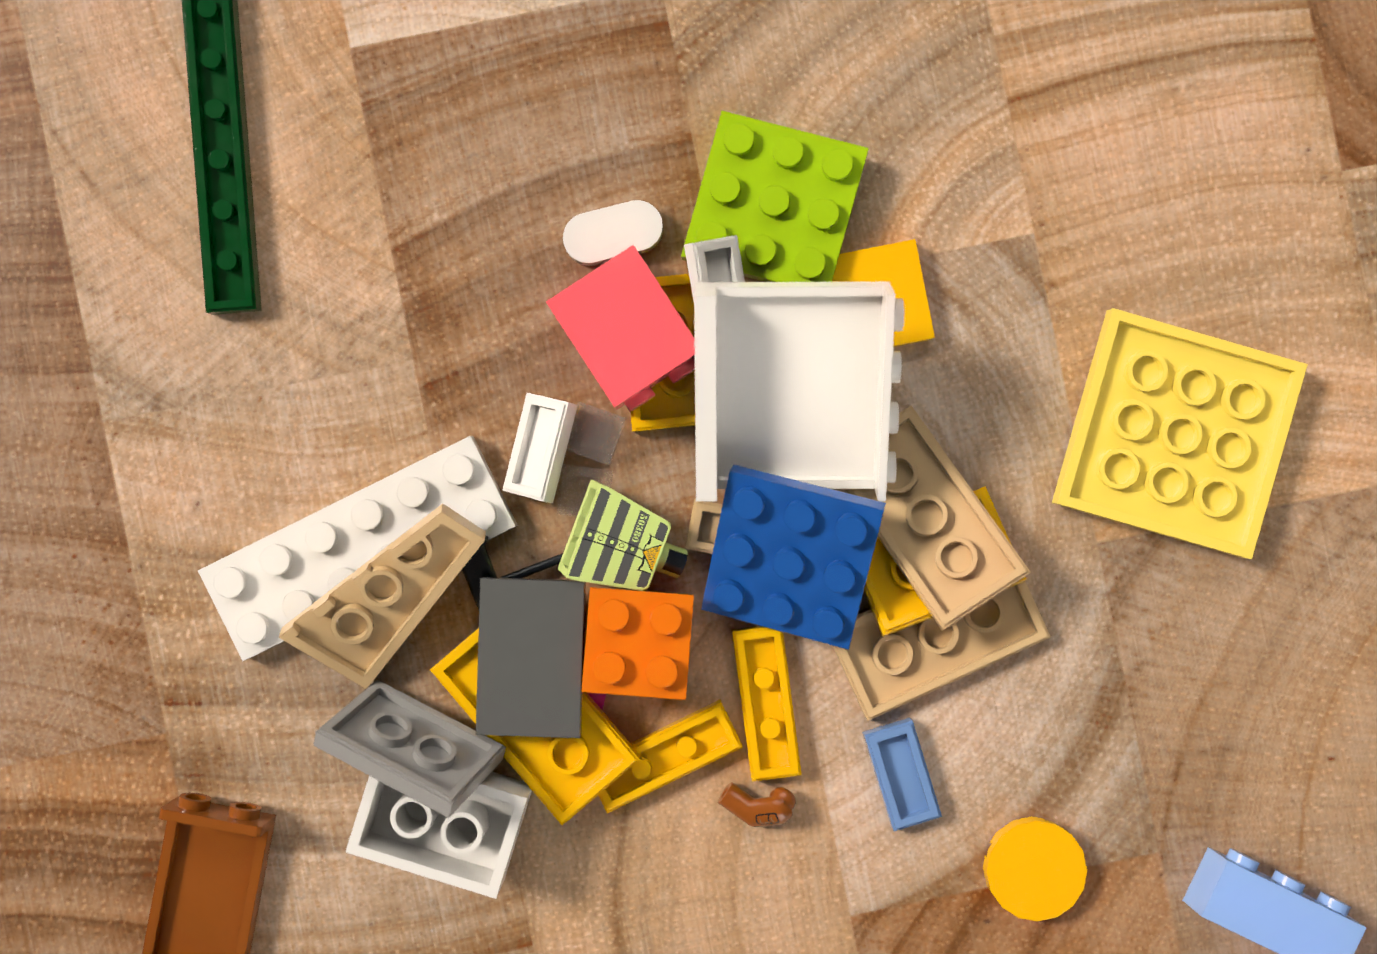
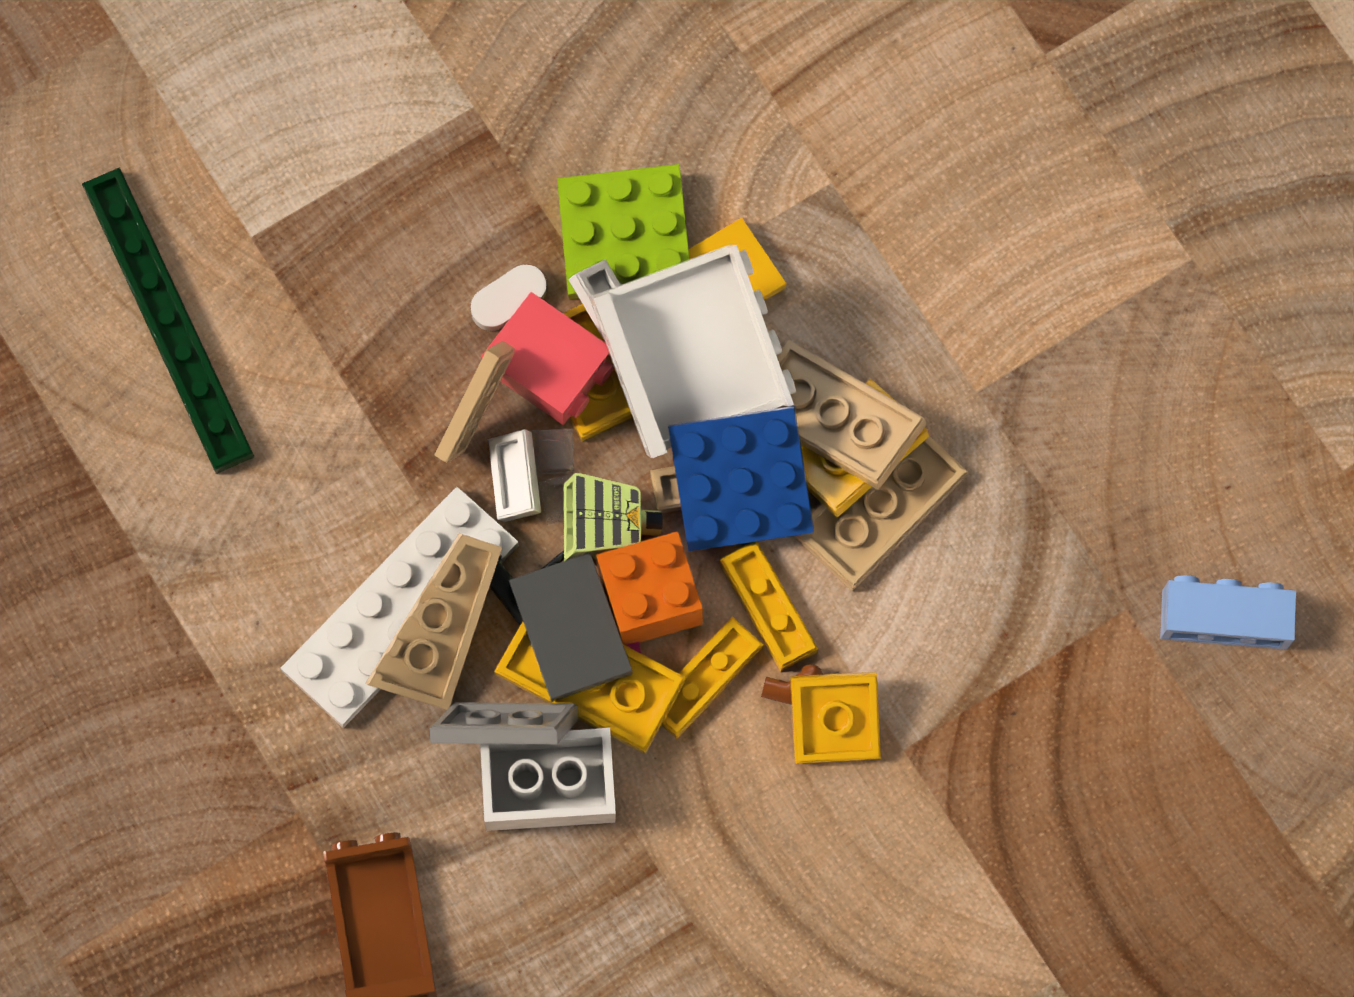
camera: 25 degrees left, 15 degrees down
medium blue tile [862,717,942,831] -> none
yellow tile [983,816,1087,921] -> none
light yellow plate [1052,308,1308,559] -> none
none -> tan tile [434,341,515,463]
none -> yellow tile [790,672,881,764]

